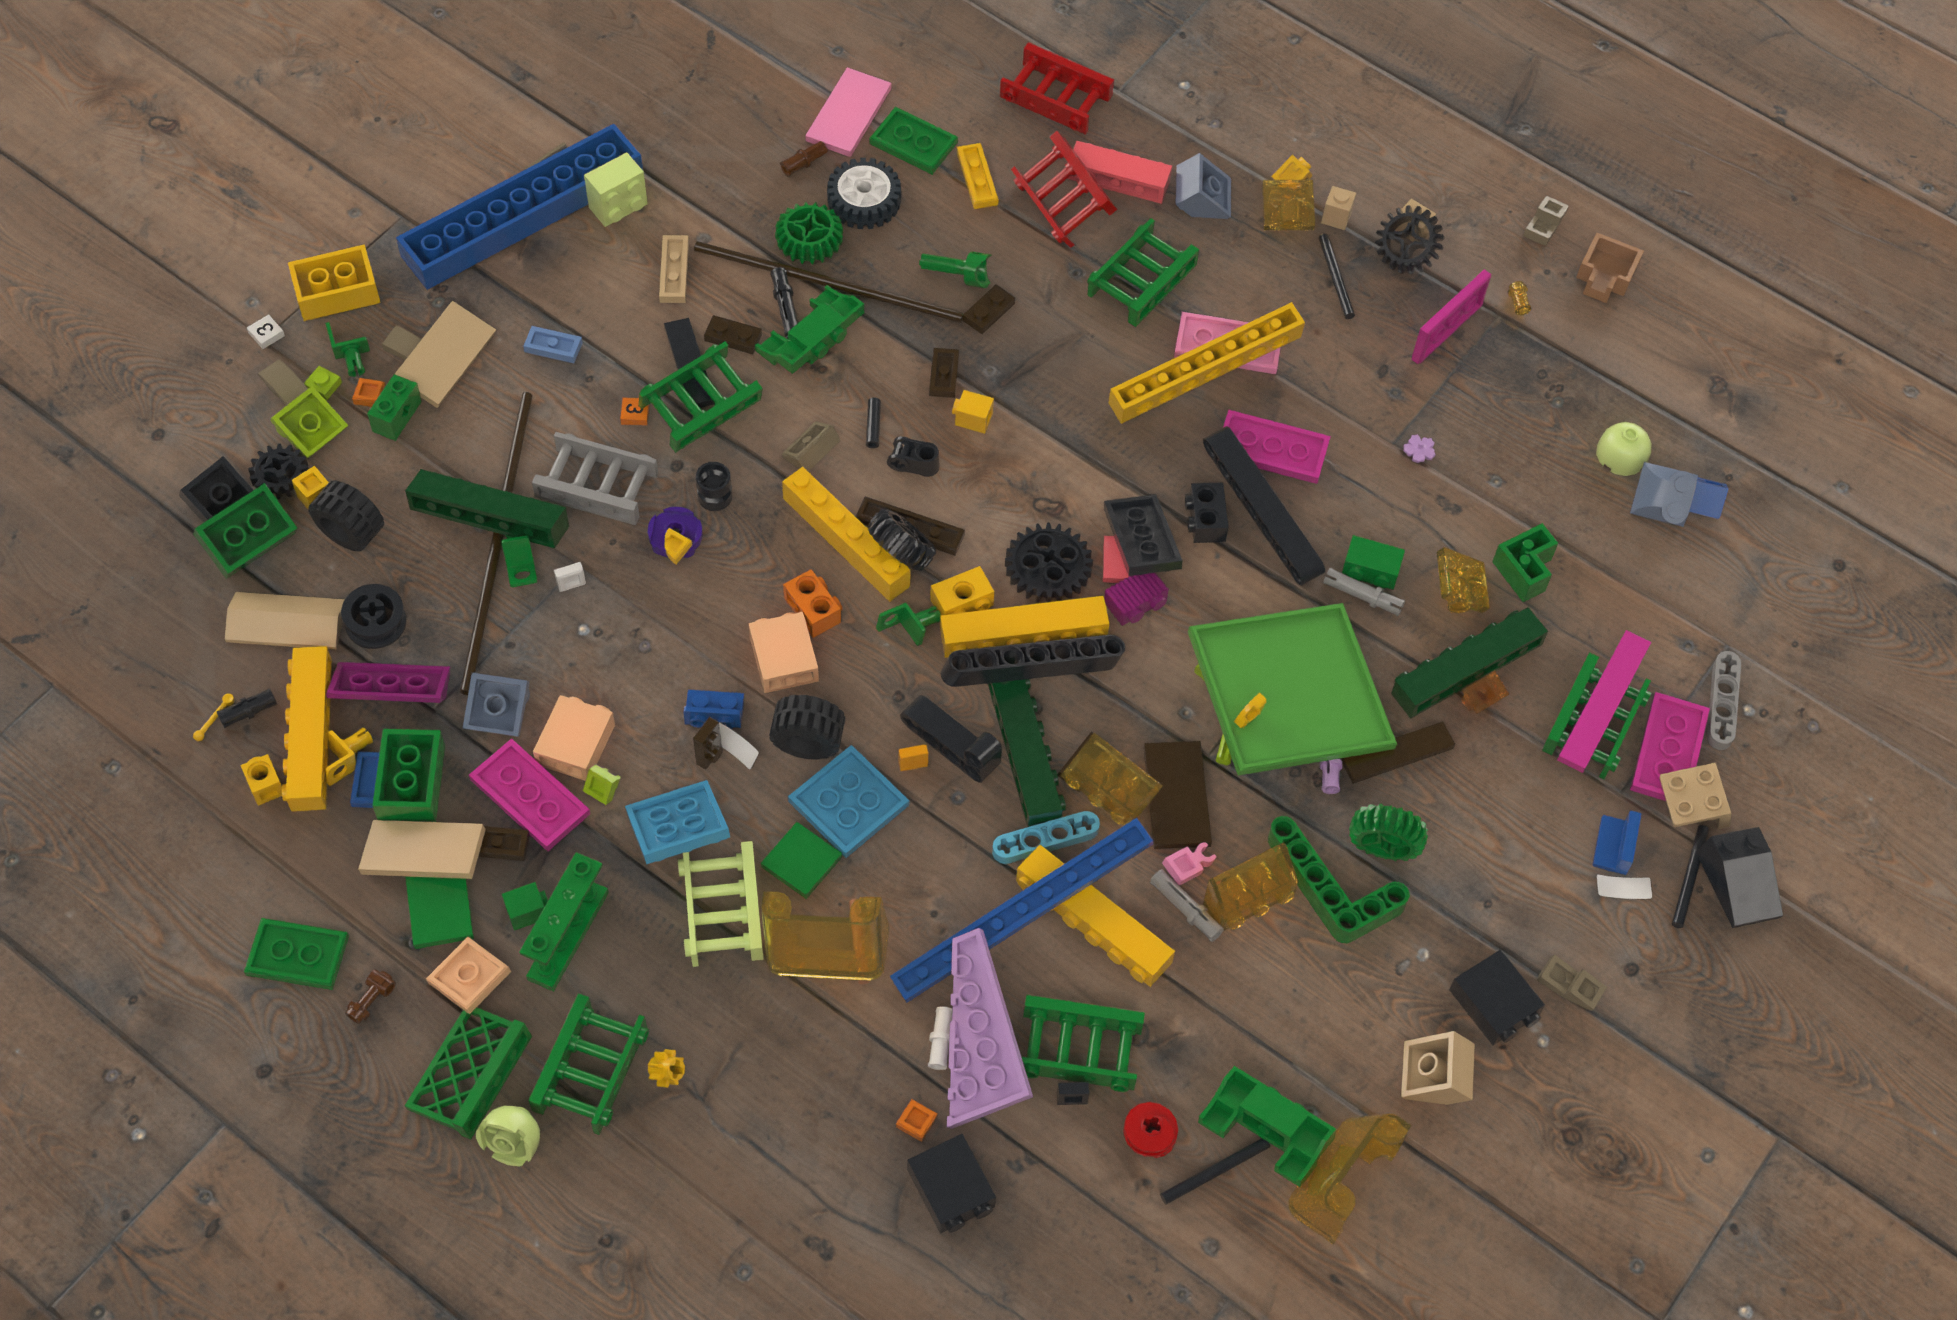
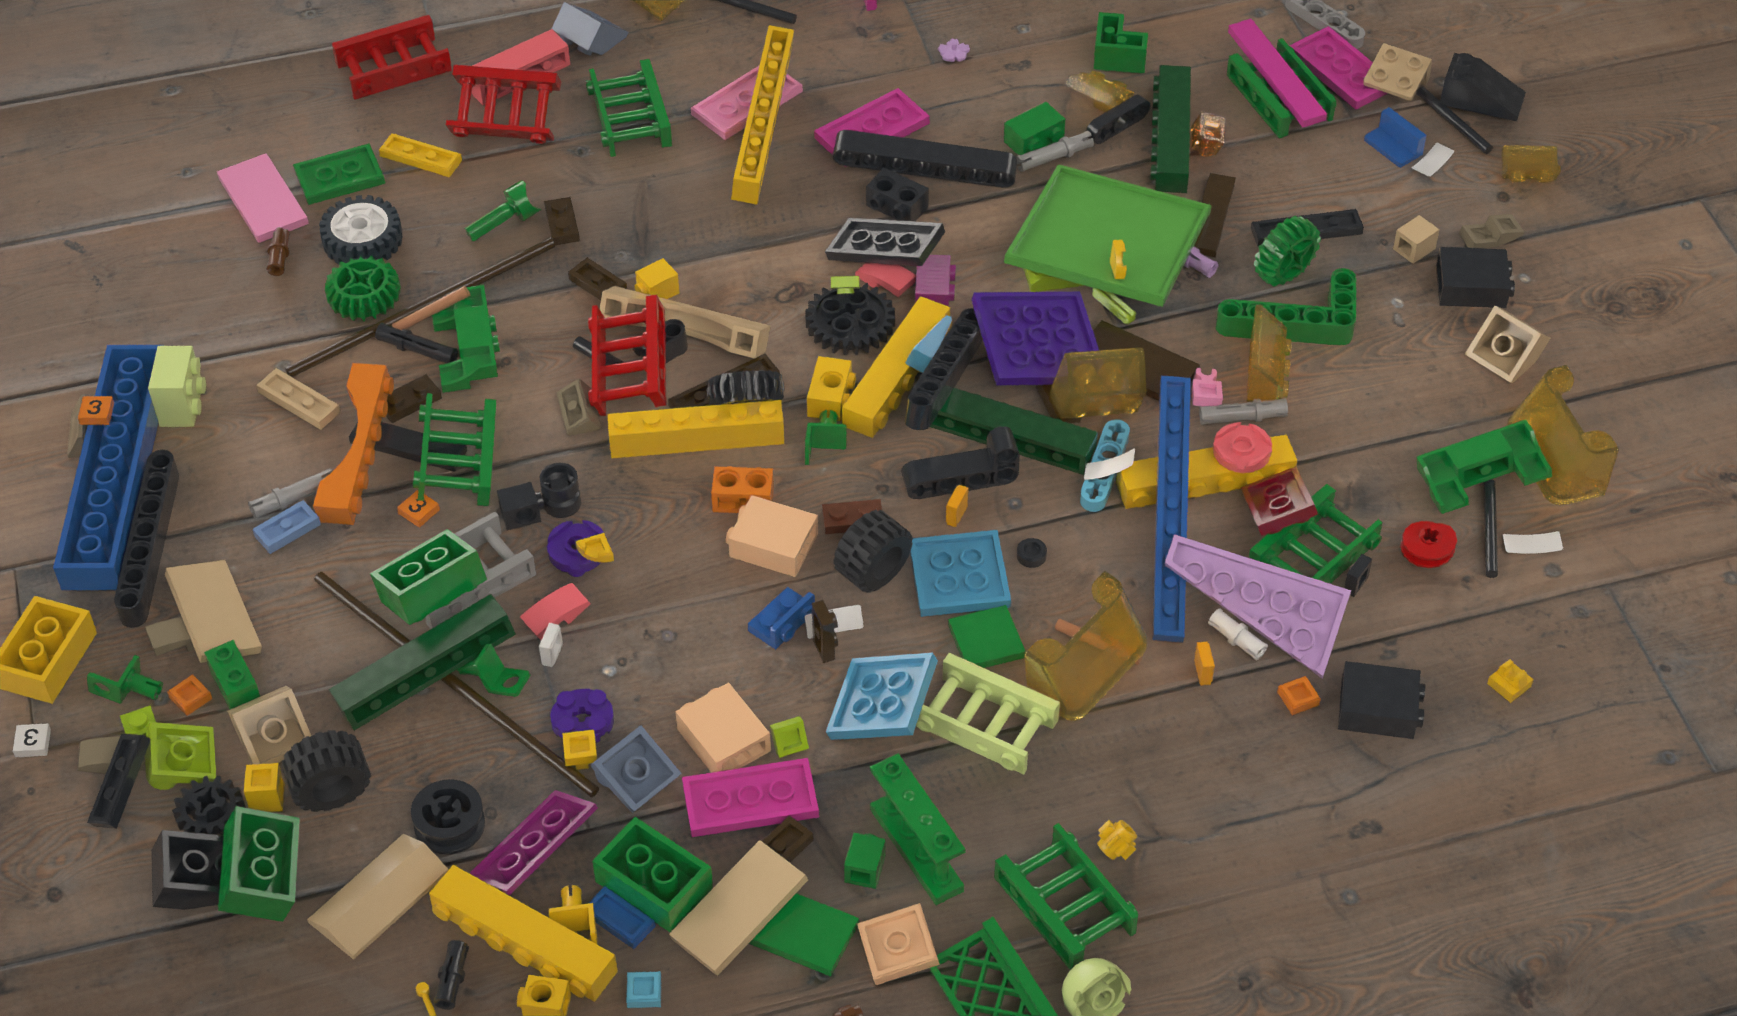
camera: 50 degrees left, 10 degrees down
none -> orange tile [78,396,114,425]
none -> black tile [87,734,151,829]
none -> black beam [114,449,179,628]
none -> tan slope [227,686,311,764]
none -> light grey pin [248,468,332,519]
none -> orange arch [313,363,394,525]
none -> green brick [370,529,488,625]
none -> nougat bar [392,286,470,330]
none -> black brick [497,482,544,531]
none -> coral slope [520,583,591,640]
none -> dark purple plate [550,689,614,743]
none -> yellow tile [562,729,597,770]
none -> red fence [588,294,667,416]
none -> tan arch [600,286,770,358]
none -> medium azure tile [626,971,662,1008]
none -> copper plate [822,499,882,534]
none -> lime plate [831,276,860,294]
none -> dark azure slope [905,315,952,373]
none -> dark purple plate [971,291,1107,386]
none -> black tile [1017,538,1047,568]
none -> white sticker [1084,449,1135,480]
none -> black beam [1086,94,1151,144]
none -> light orange tile [1194,641,1215,686]
none -> coral tile [1213,422,1272,473]
none -> dark red plate [1241,466,1318,536]
none -> black tile [1251,209,1364,247]
none -> tan brick [1393,215,1439,264]
none -> yellow tile [1487,659,1534,703]
none -> clear yellow bracket [1501,145,1561,183]
none -> white sticker [1503,531,1563,554]

